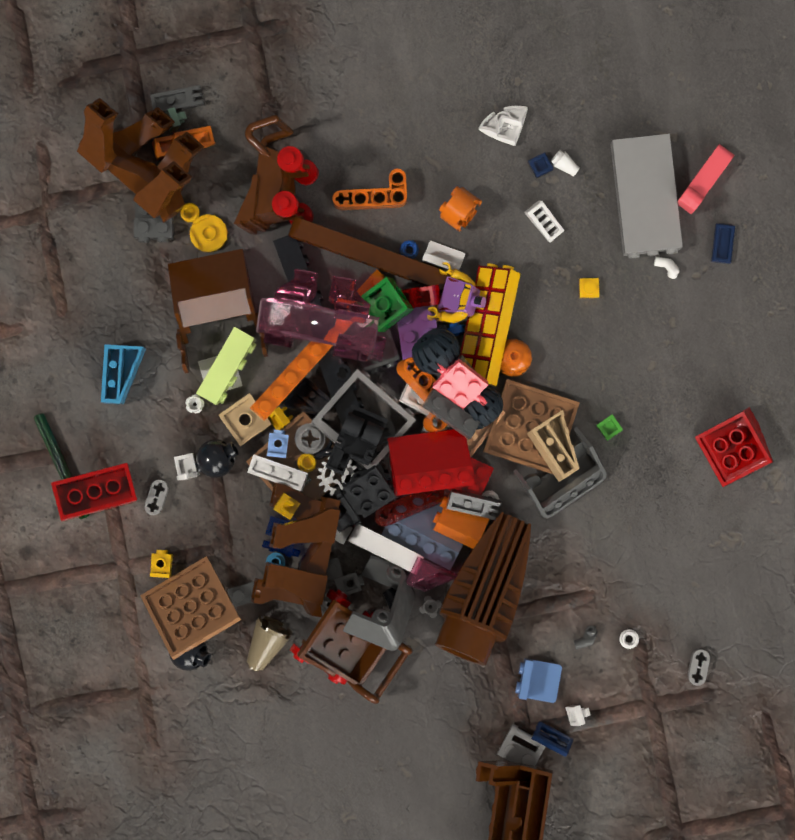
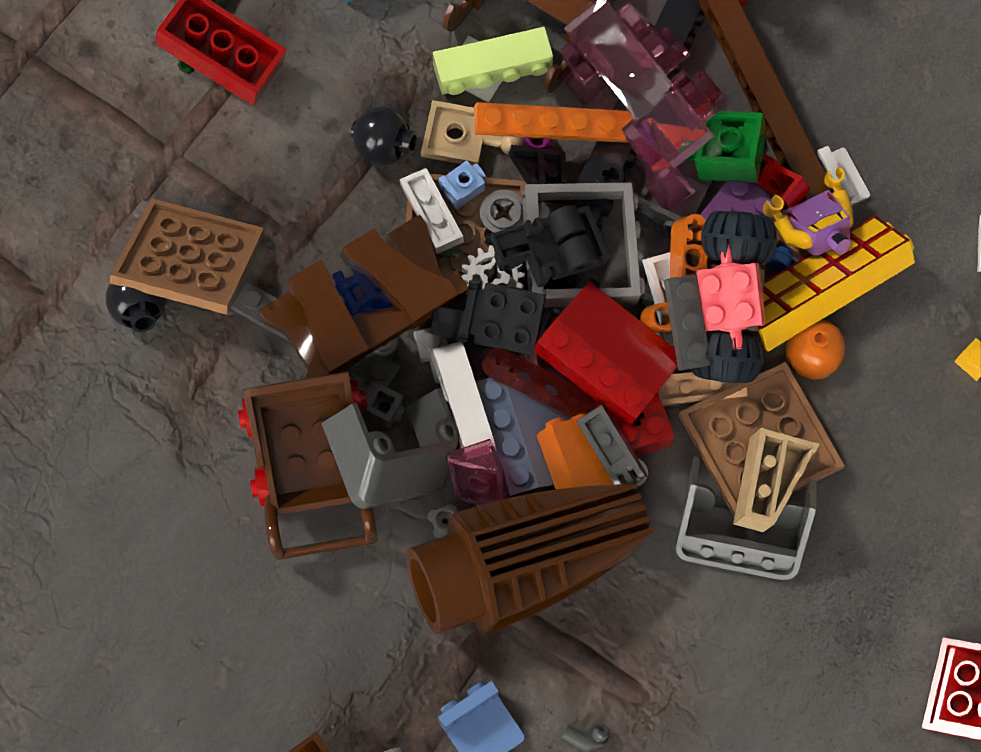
camera: 40 degrees right, 15 degrees down
light grey beam [145,480,169,515] -> none
yellow brick [150,550,173,578] -> none
white tile [174,453,200,480] -> none
white plate [185,395,204,414] -> none
dark tan cone [247,616,293,671] -> none
yellow tile [268,407,293,430] -> none
yellow tile [273,493,301,520] -> none
yellow plate [297,453,316,473] -> none
orange beam [332,169,407,210] -> none
blue plate [400,240,419,259] -> none
orange brick [439,186,482,232] -> none
bright green plate [596,414,623,441] -> none

